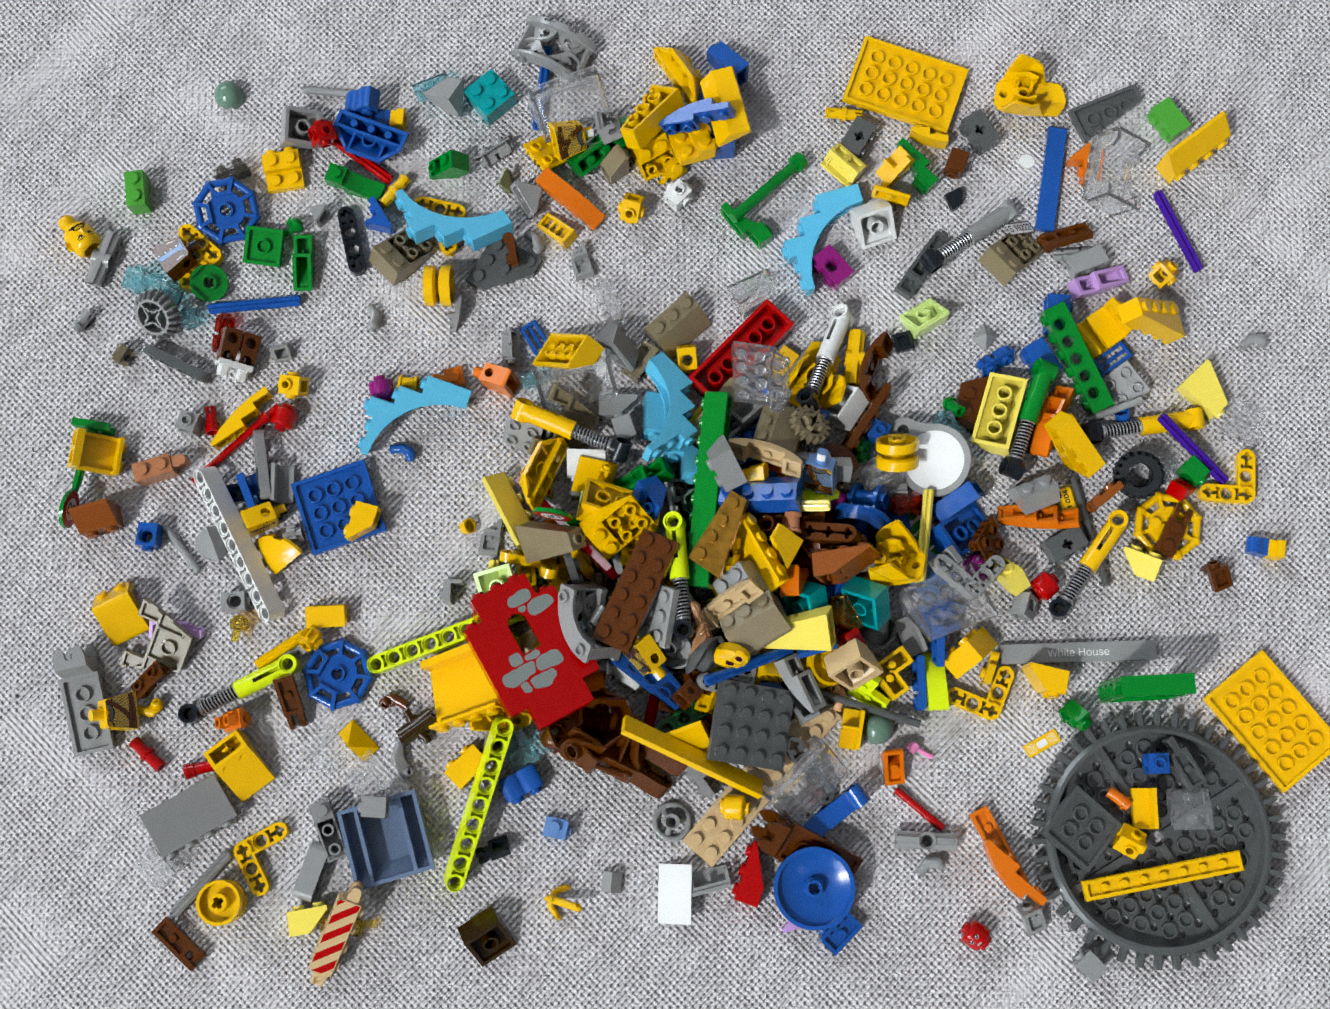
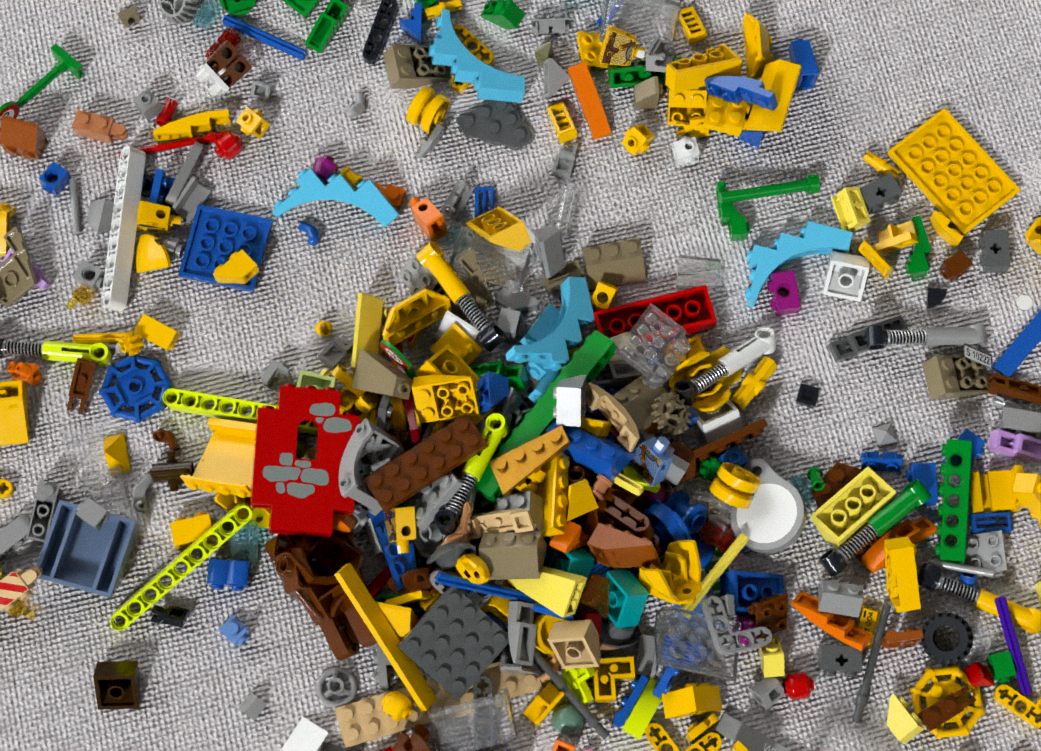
camera: 30 degrees right, 5 degrees down
yellow panel [67,427,127,477] -> none
dark grey beam [142,343,211,384] -> none
reddish brown plate [502,232,520,268] -> none
light grey arm [524,229,544,255] -> none
yellow piece [544,885,582,920] -> none
reddish brown slope [859,331,893,402] -> none
yellowish green slope [899,298,950,340] -> none
blue slope [932,480,986,522] -> none
piece [1049,510,1128,620] -> none
none -> yellow tile [385,590,431,606]
none -> yellow slope [675,6,707,44]

